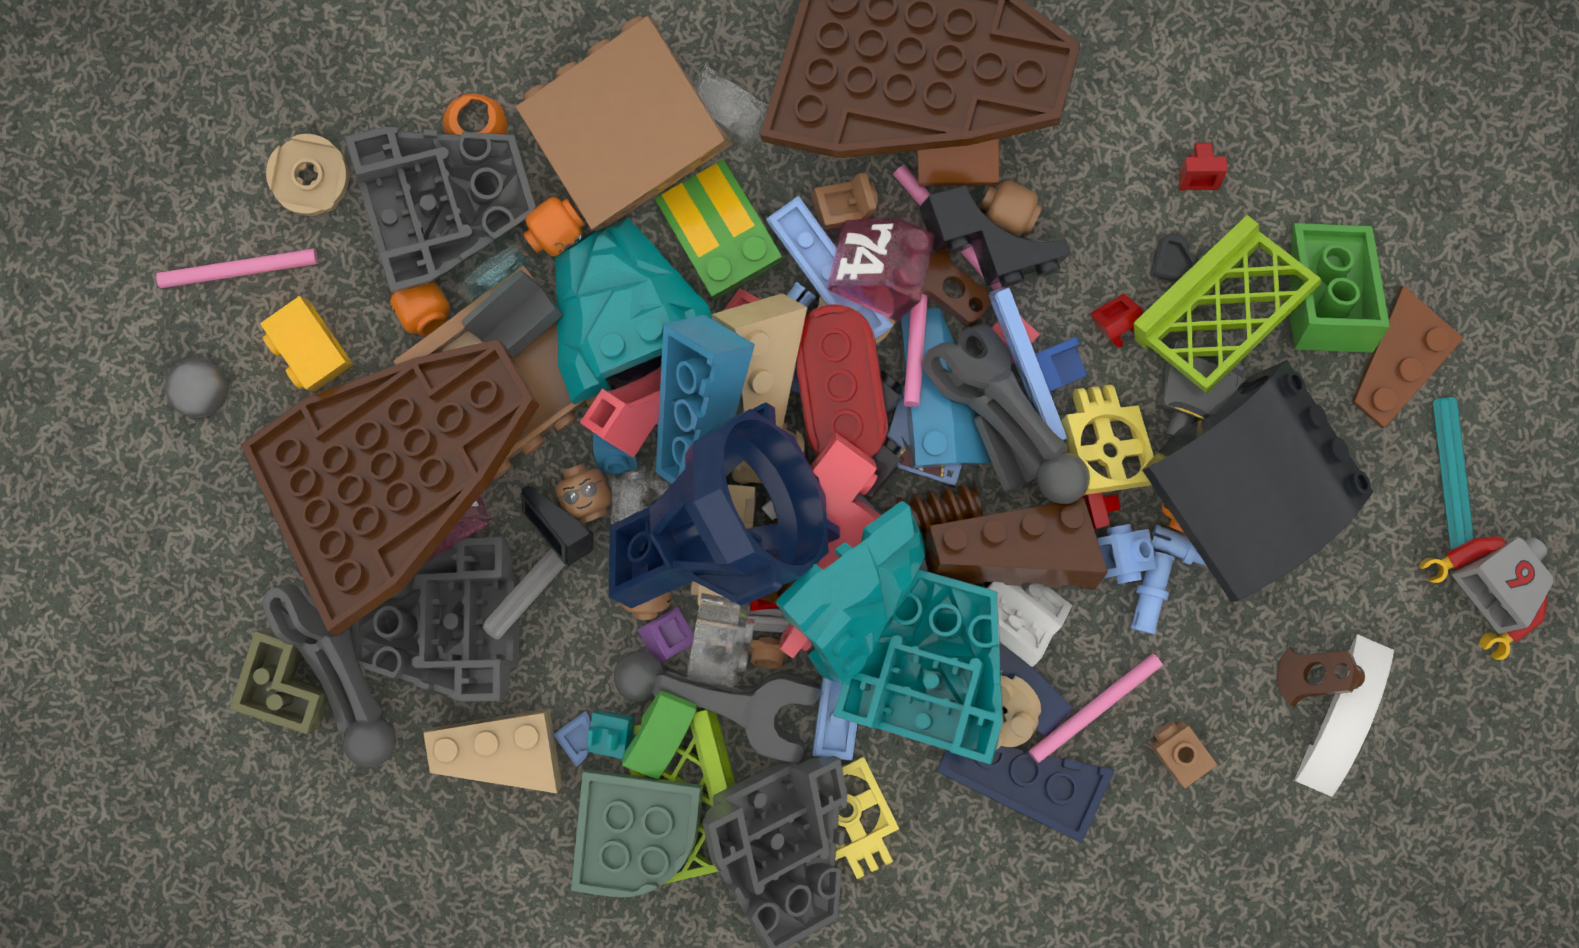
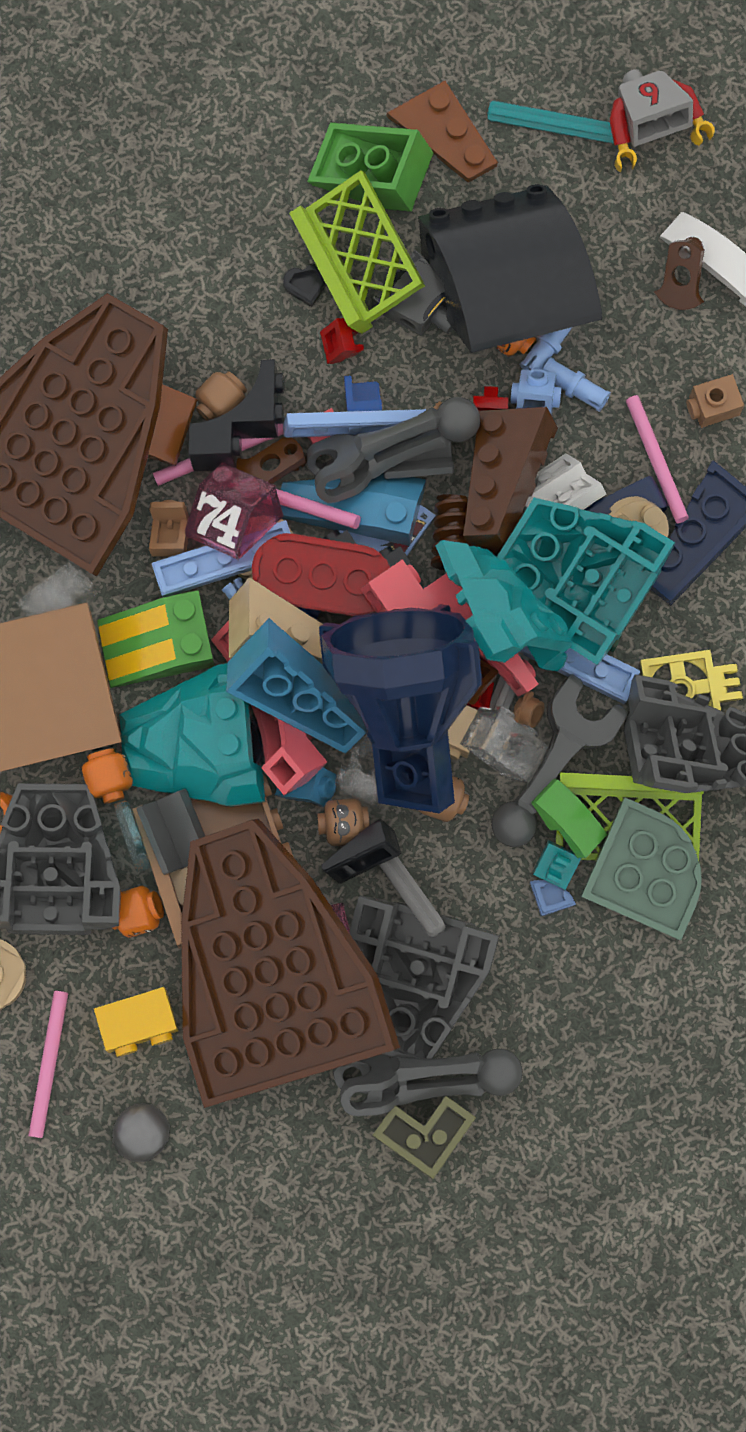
camera: 75 degrees left, 10 degrees down
tan wedge [423,708,563,793] -> none
medium lavender slope [637,606,697,662] -> none
light yellow piece [1061,385,1154,495] -> none
red tile [1179,143,1227,191] -> none

